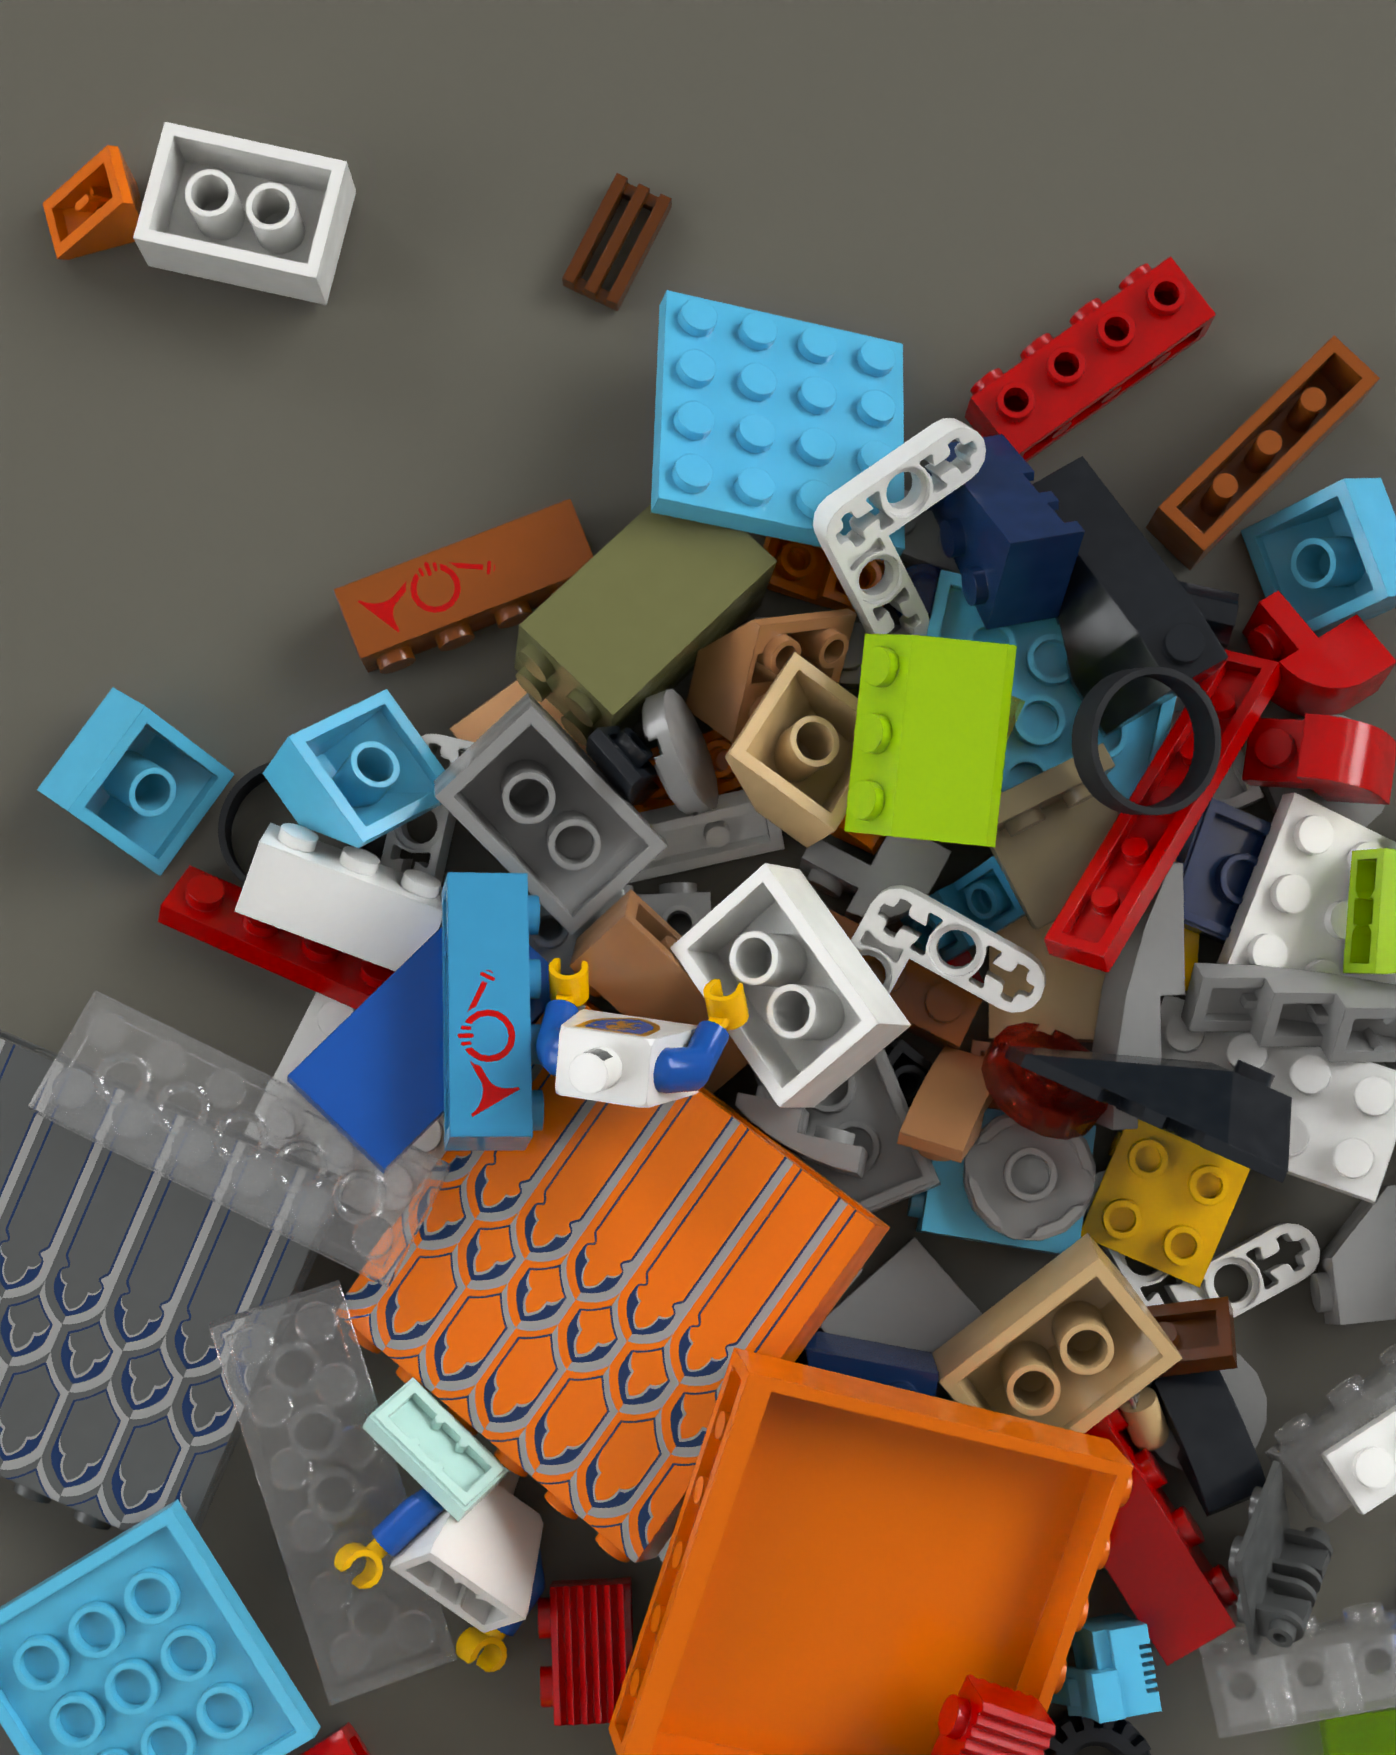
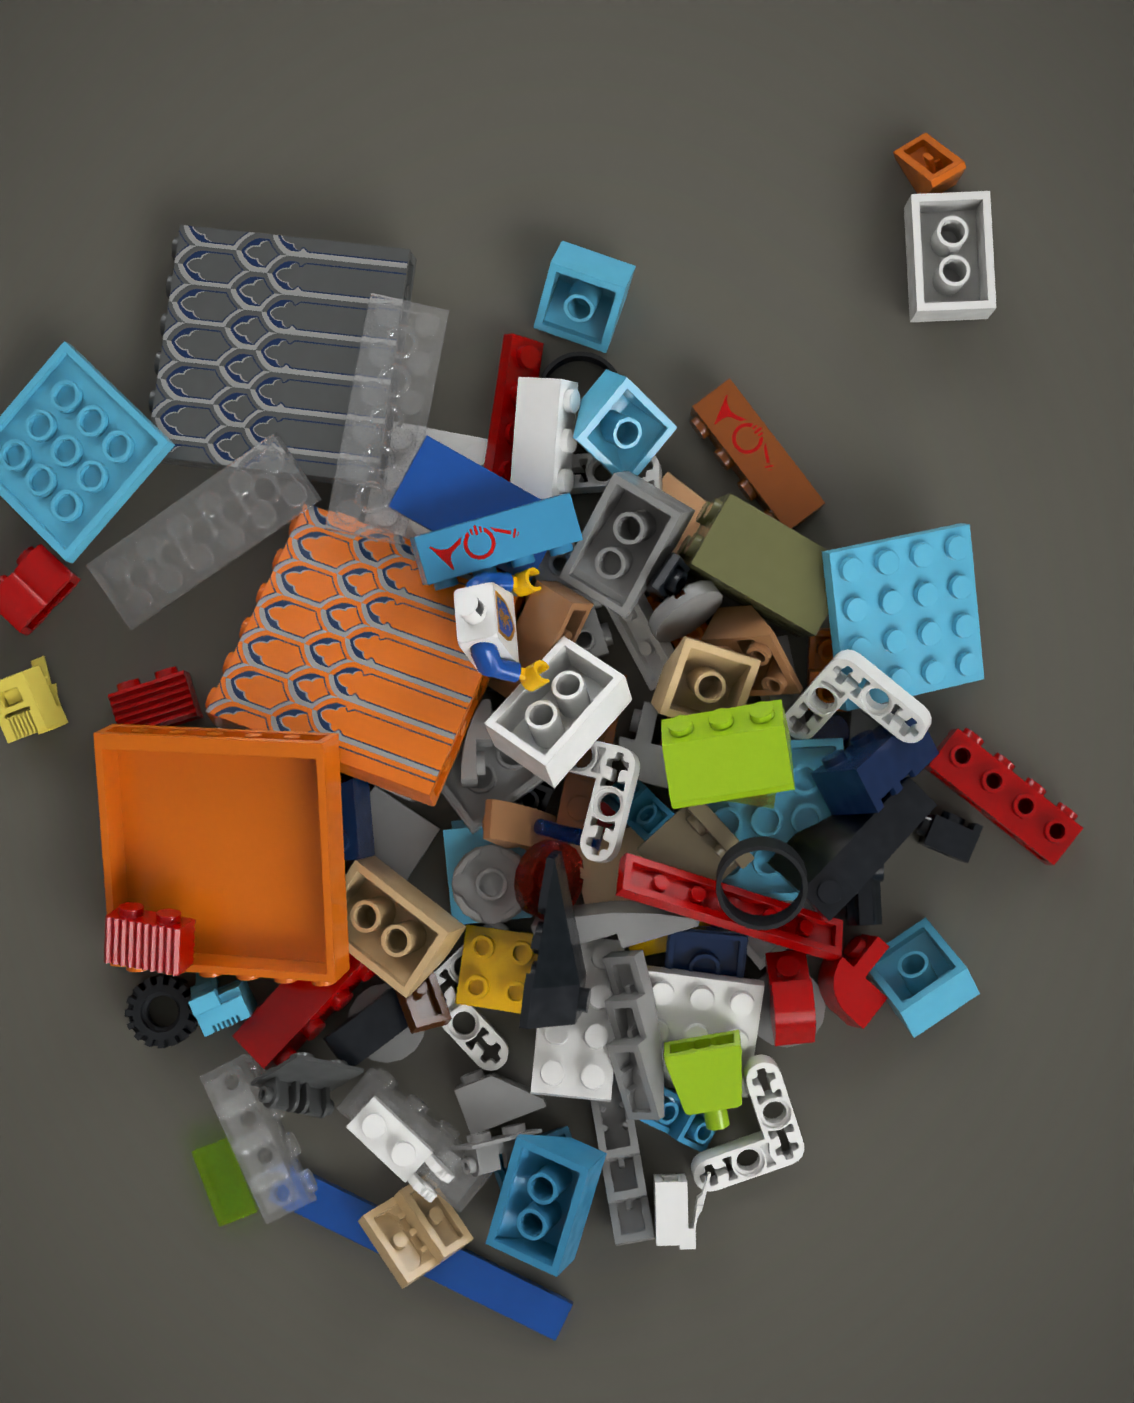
camera: 80 degrees right, 5 degrees up
white torso [334,1470,546,1672] -> none
light aqua plate [362,1377,509,1522] -> none
reddish brown tile [562,173,672,311] -> none
tan piece [1119,1387,1169,1451] -> none
dark orange brick [1146,335,1380,571] -> none
none -> clear blue bar [533,819,603,851]
none -> black brick [916,810,983,863]

